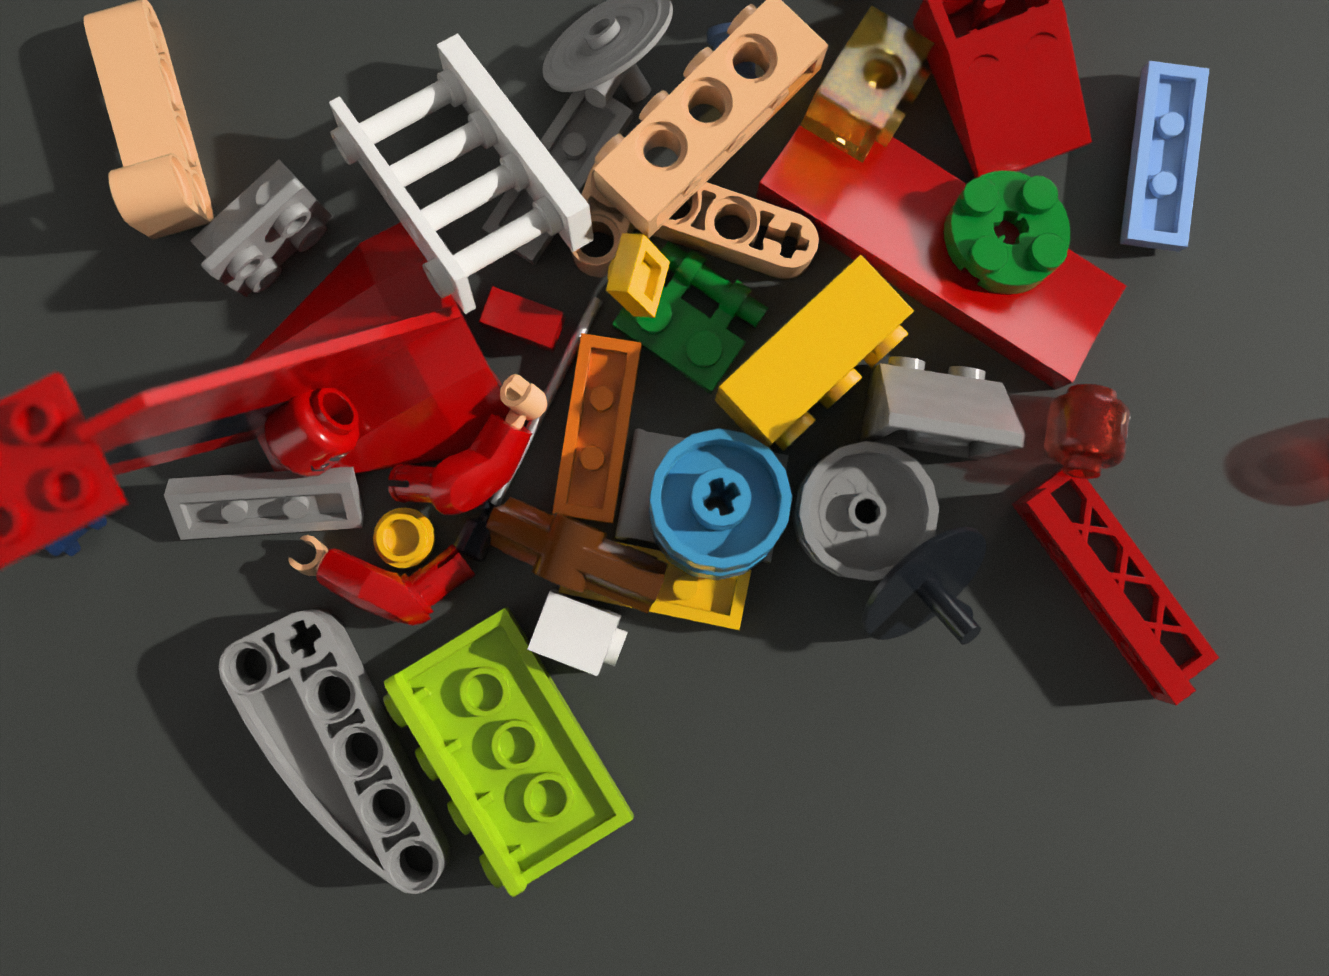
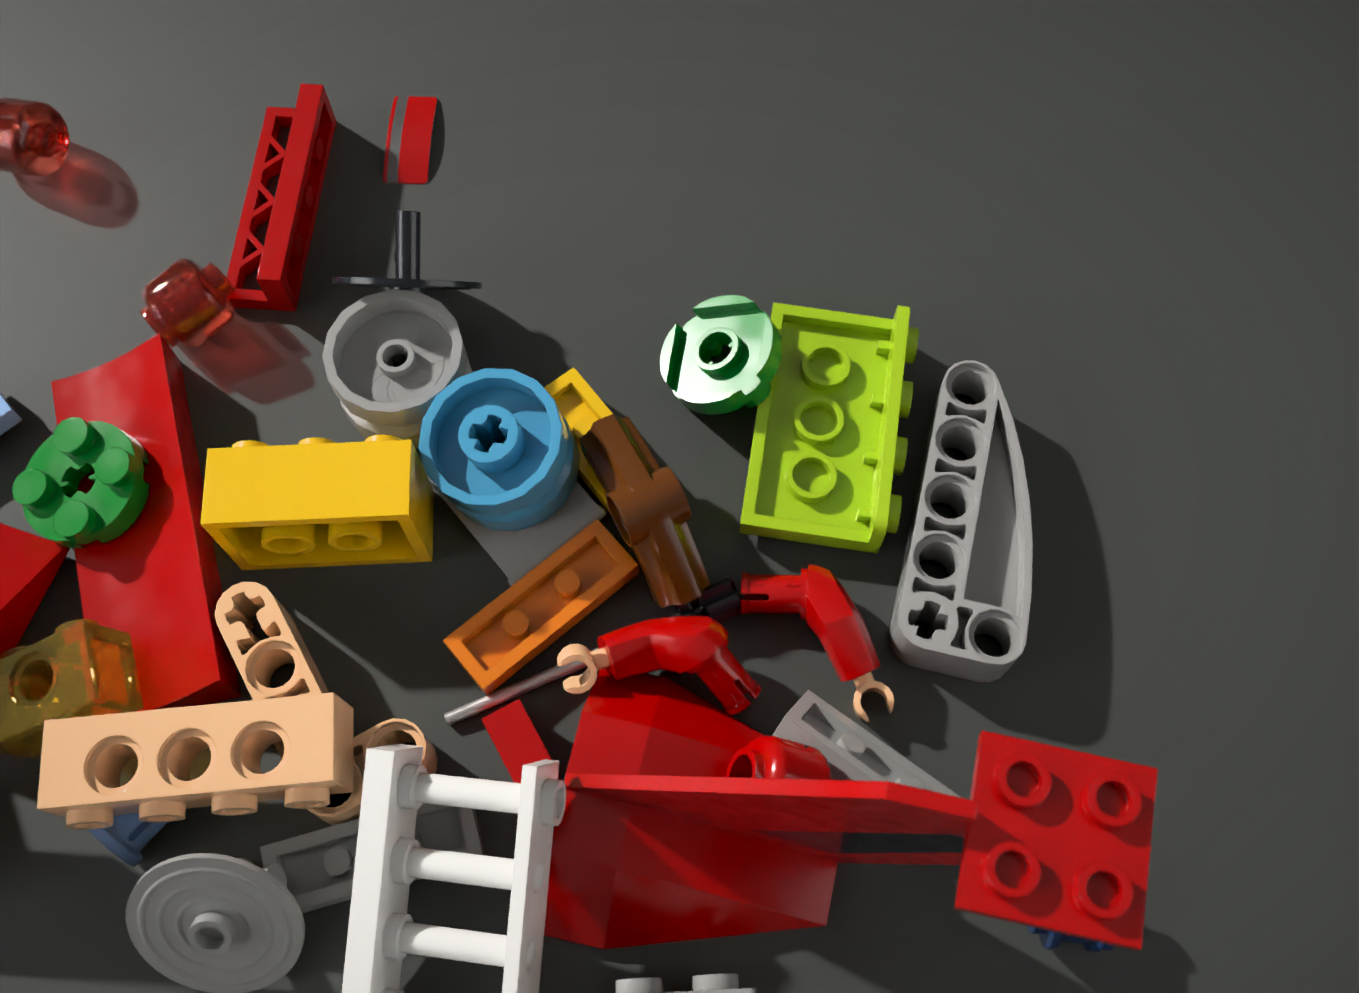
camera: 140 degrees left, 20 degrees down
yellow plate [373,508,435,568] -> none
white brick [527,589,628,676] -> none
yellow plate [606,233,670,318] -> none
green plate [612,241,769,394] -> none
light grey slope [860,356,1025,460] -> none
none -> red sticker [383,96,437,184]
none -> plate [660,295,782,415]

